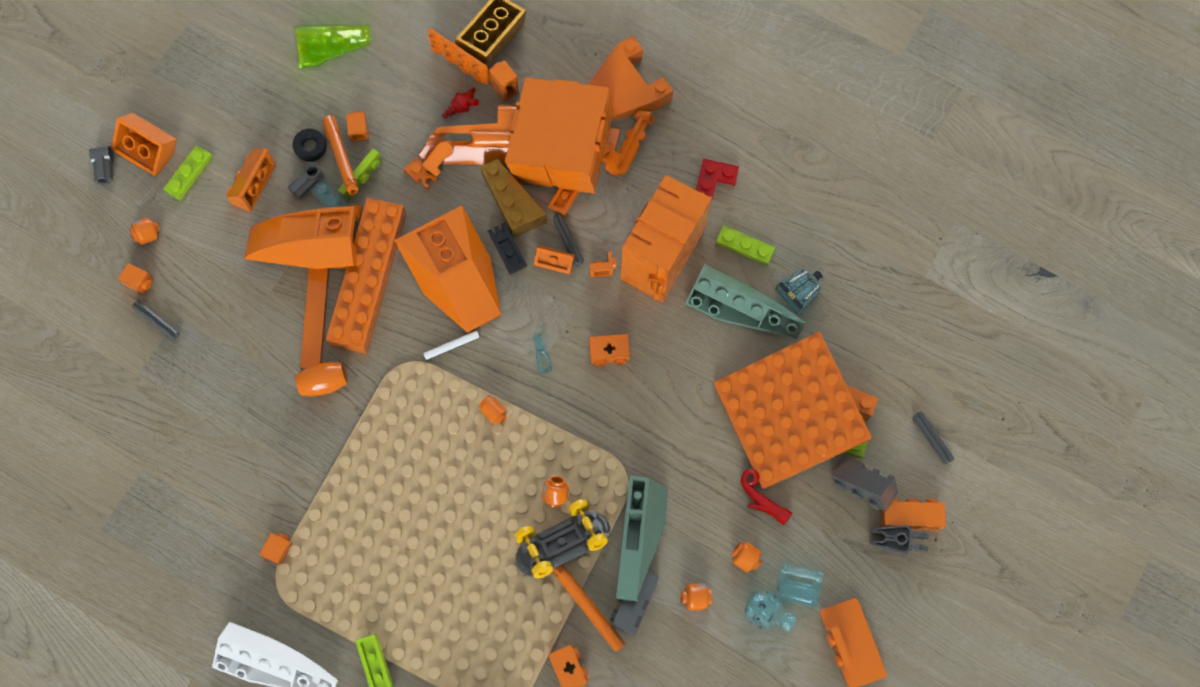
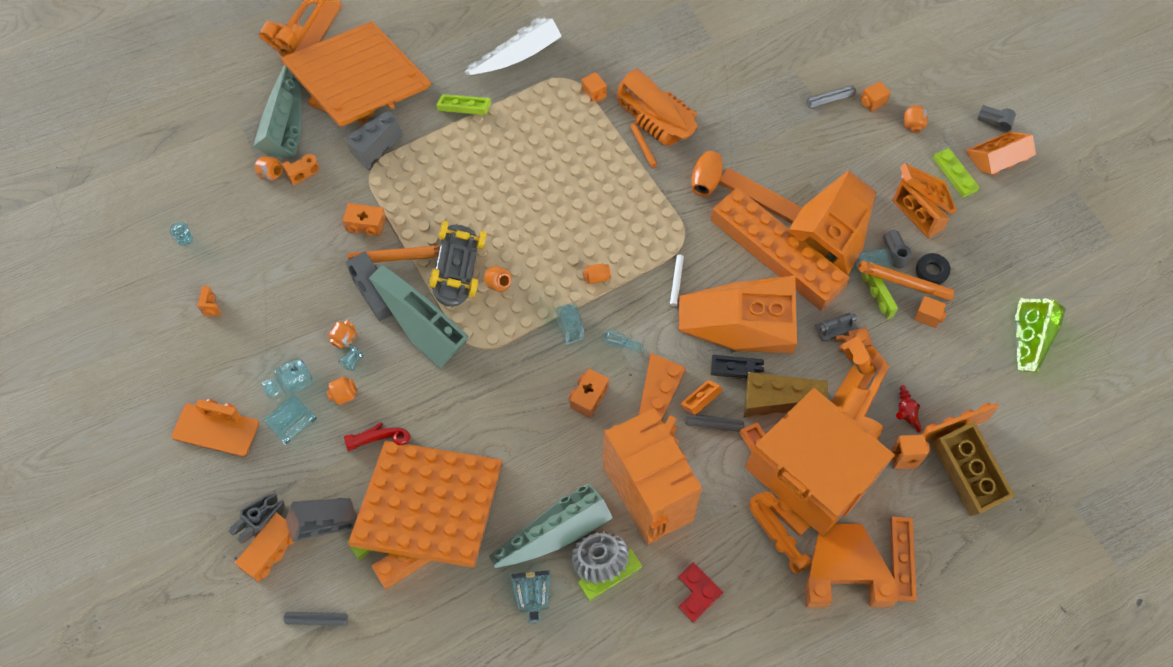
camera: 125 degrees right, 10 degrees down
none -> clear light blue bush [338,345,364,371]
none -> clear light blue torso [555,302,584,345]
none -> light grey gear [572,530,629,585]
none -> orange connector [617,69,698,146]
none -> orange bar [630,123,657,168]
none -> orange wing [639,353,686,420]
none -> dark grey hinge [815,313,858,341]
none -> orange plate [890,516,917,602]
none -> orange wing [900,163,957,215]

